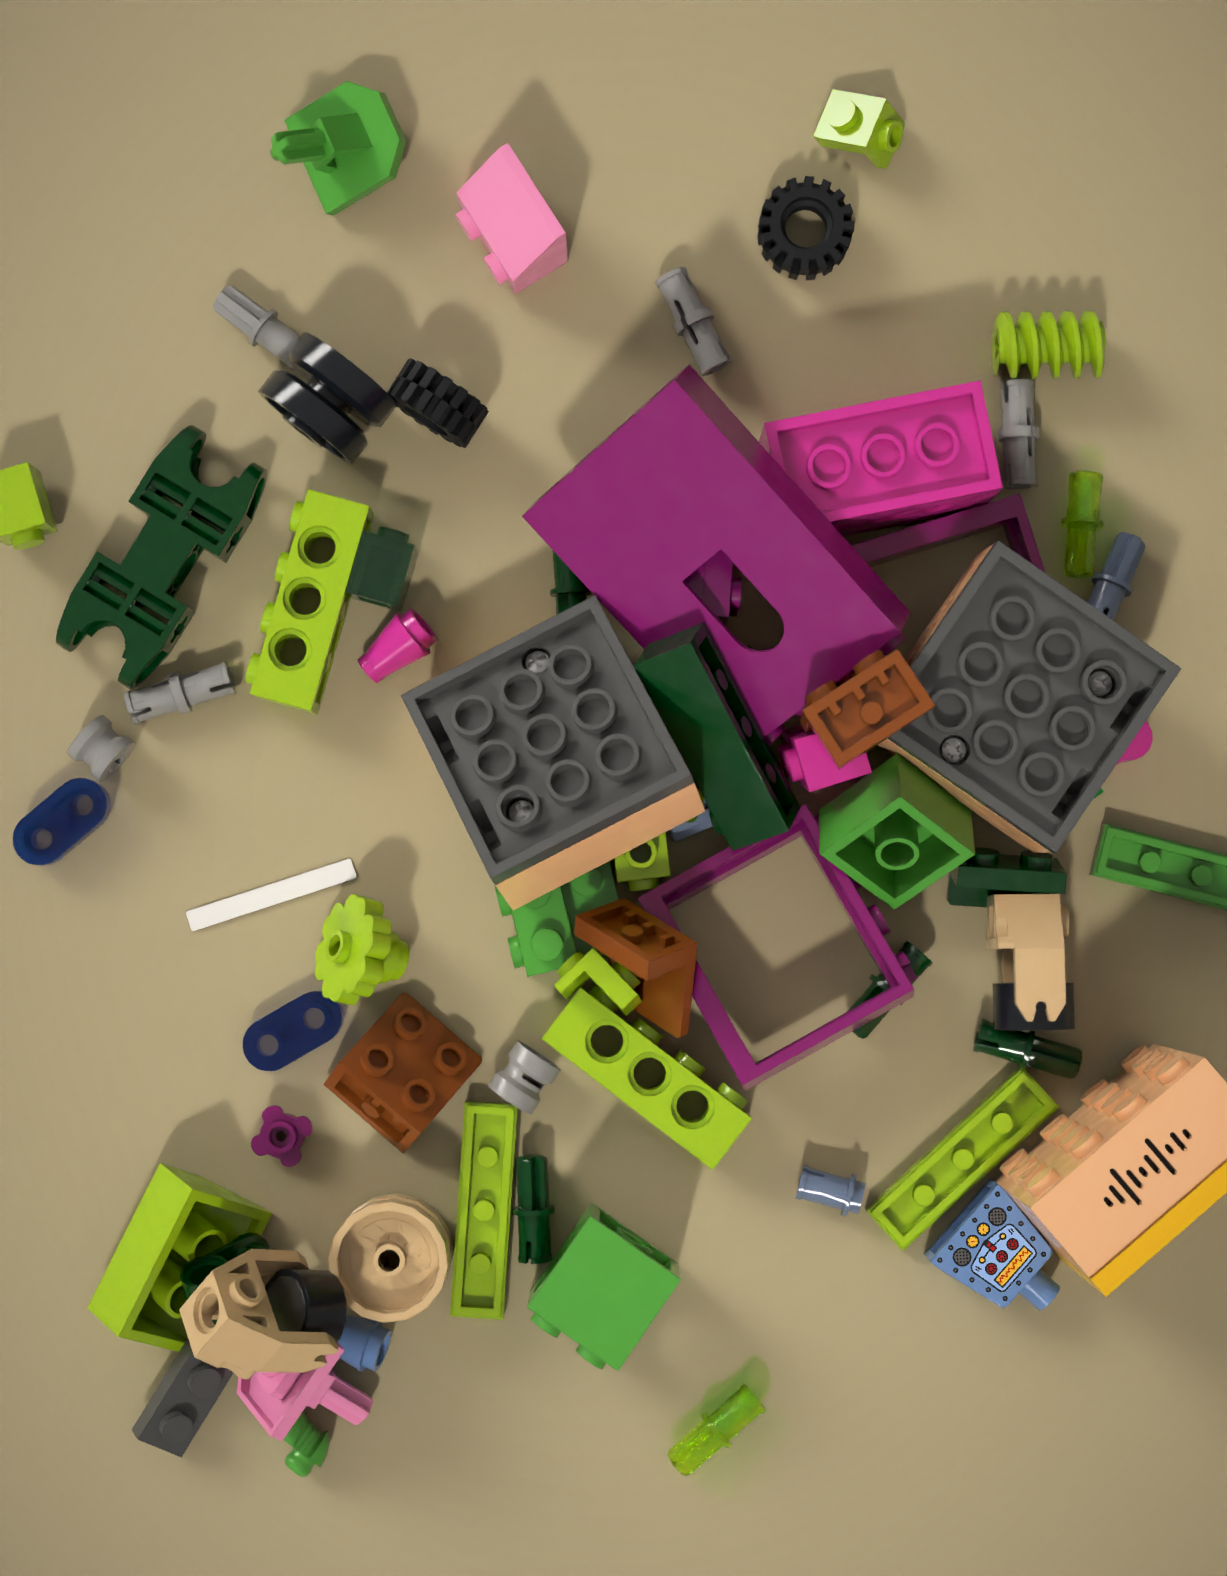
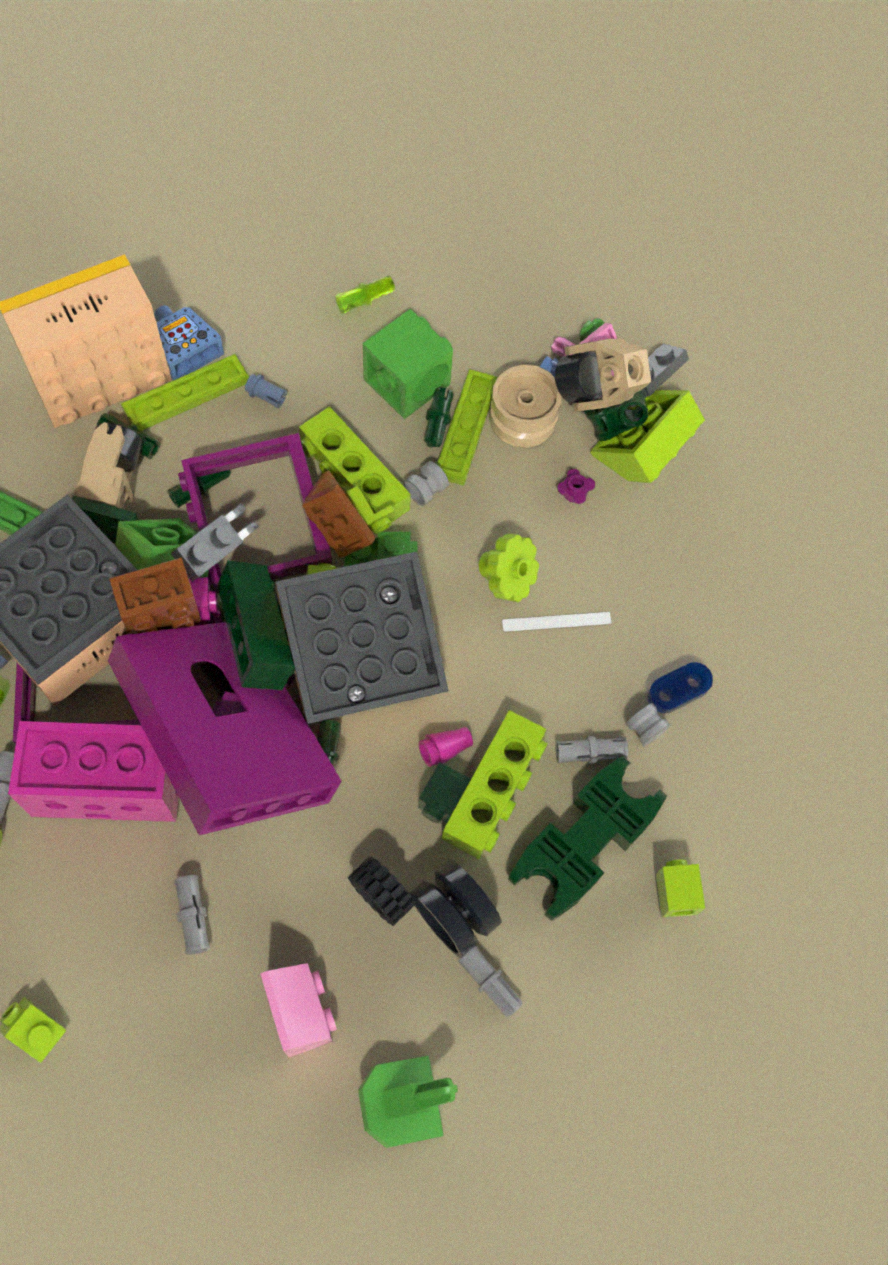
camera: 175 degrees left, 20 degrees down
clear blue plate [243,991,344,1071] -> none
dark orange bracket [323,993,482,1154] -> none
black tyre [757,176,855,281] -> none
none -> hinge [171,503,259,582]

